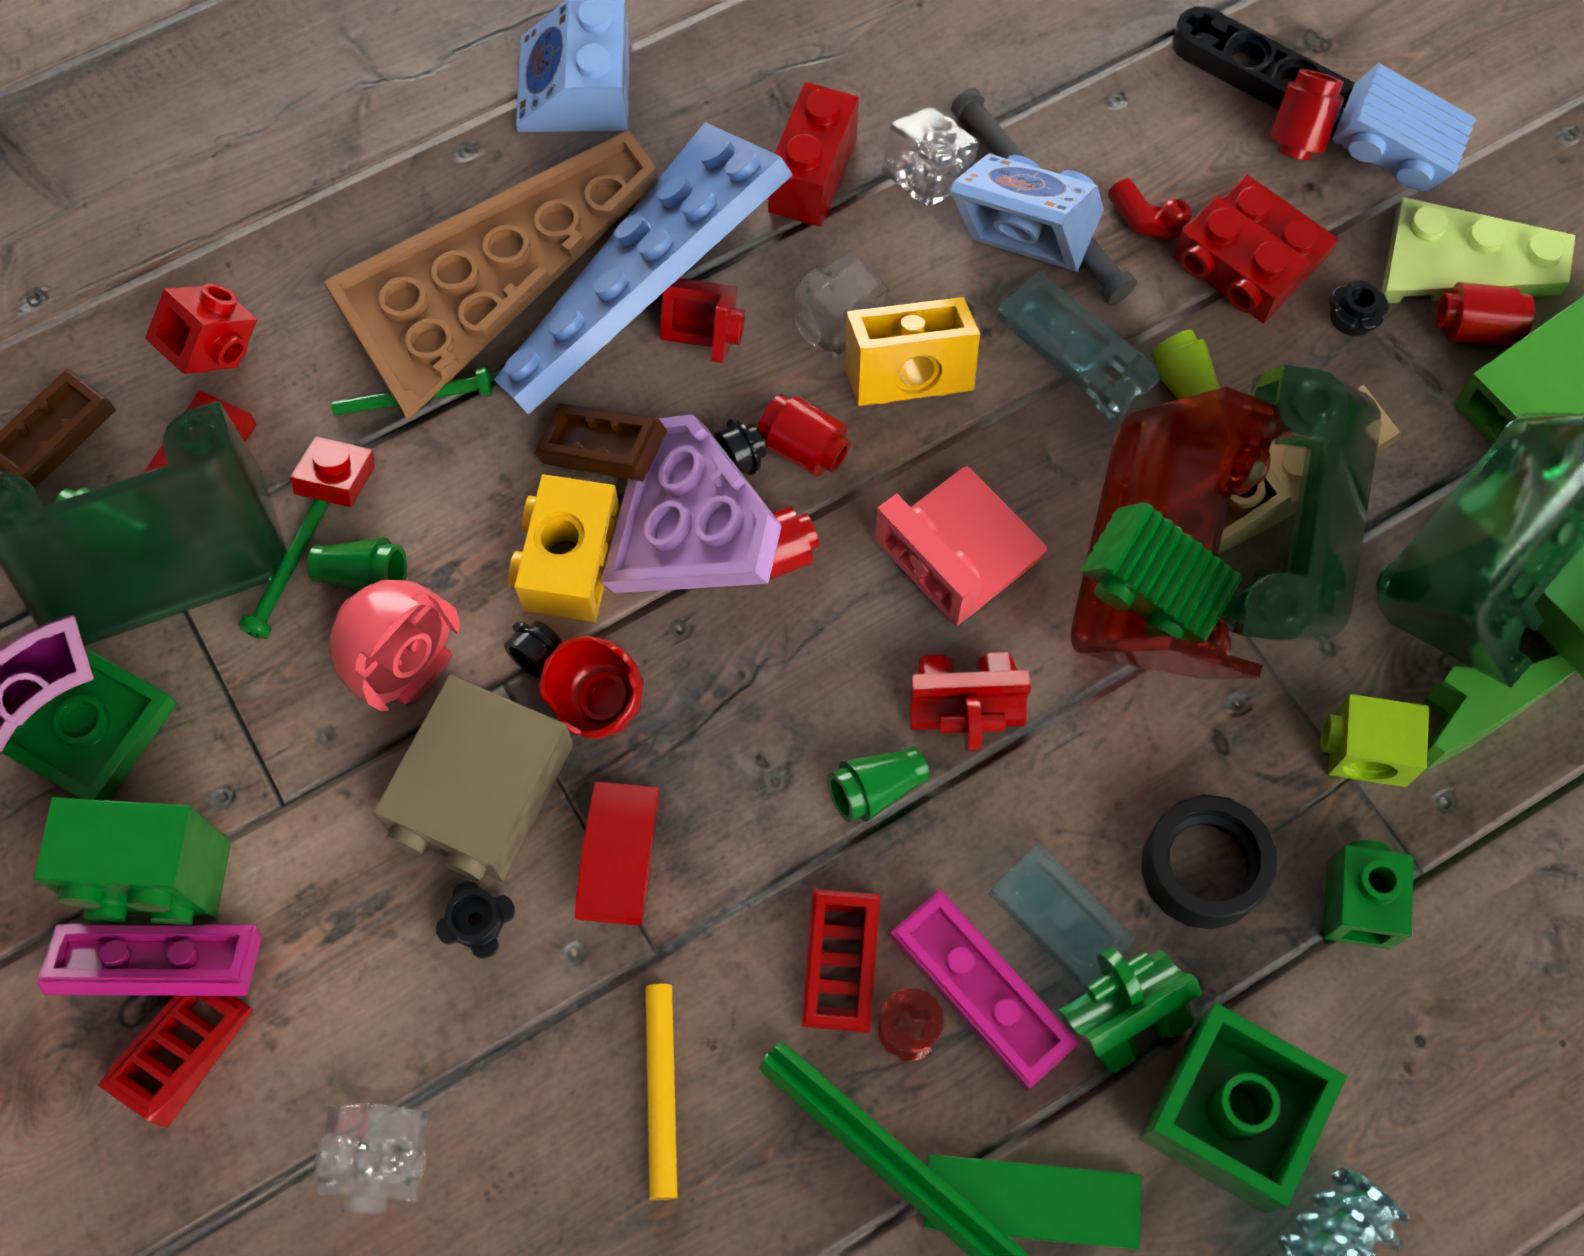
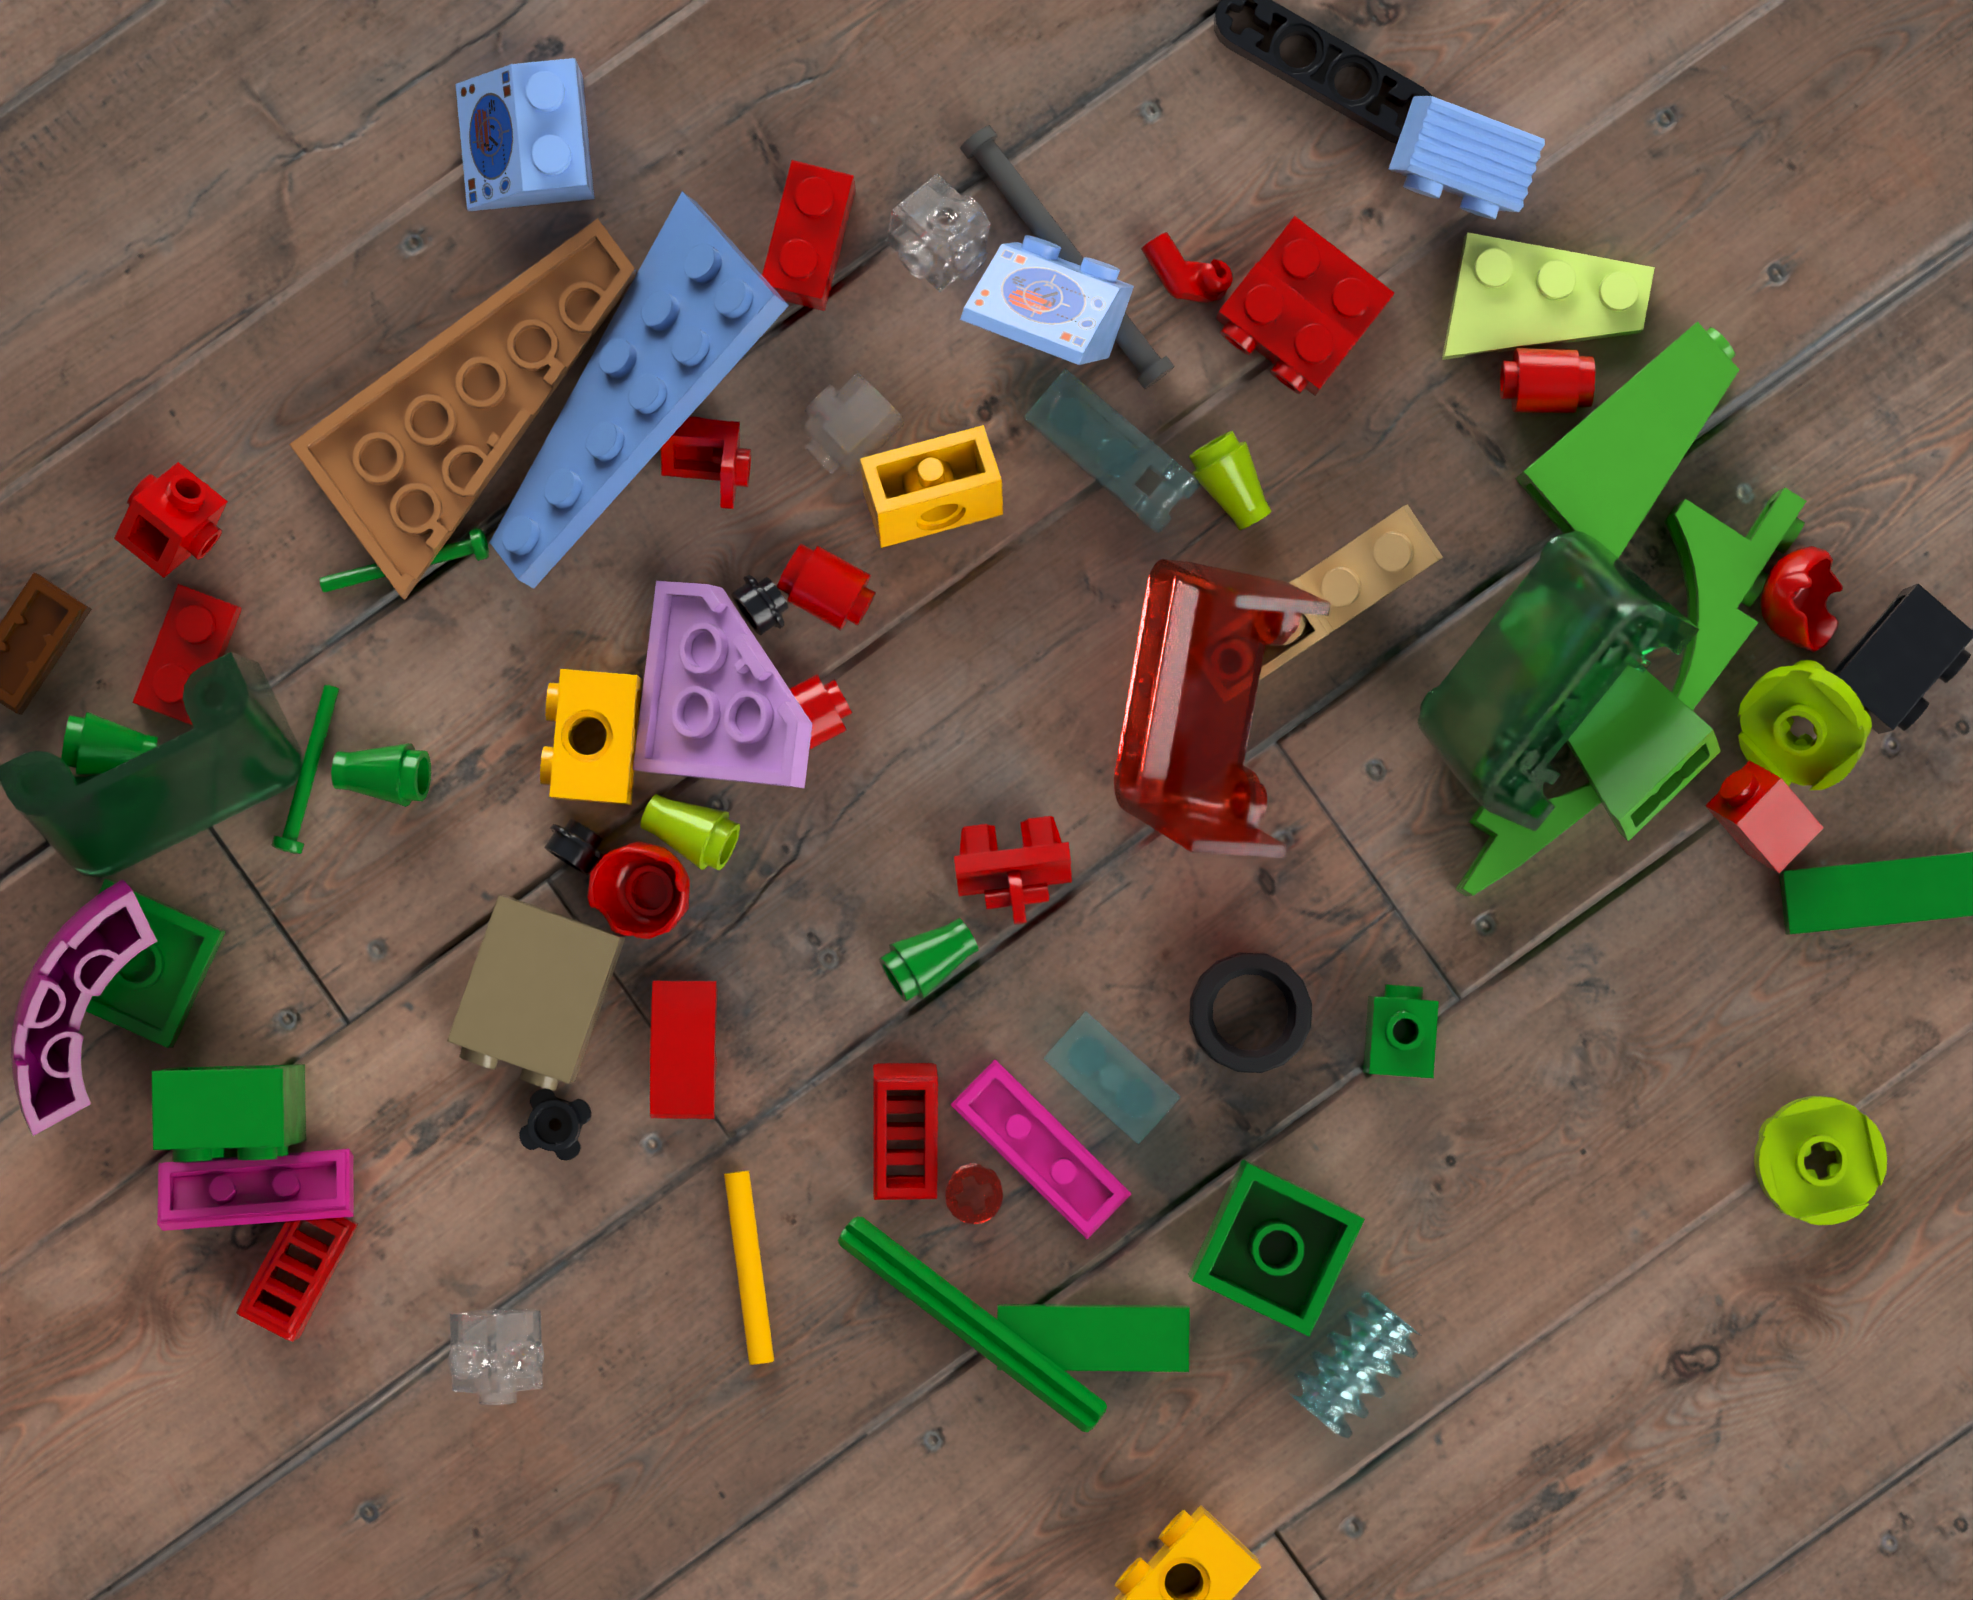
camera: 10 degrees left, 20 degrees up
red plate [291,436,375,507] -> none
coral cylinder [329,580,460,711] -> none
reddish brown plate [534,403,667,482] -> none
coral bracket [874,466,1047,627] -> none
green hips [1058,947,1203,1072] -> none
green brick [1080,502,1243,648] -> none
clear green windscreen [1215,365,1381,641] -> none
red brick [1270,69,1344,160] -> none
lime brick [1320,694,1429,788] -> none
black plate [1329,280,1388,336] -> none
none -> lime cone [640,794,740,870]

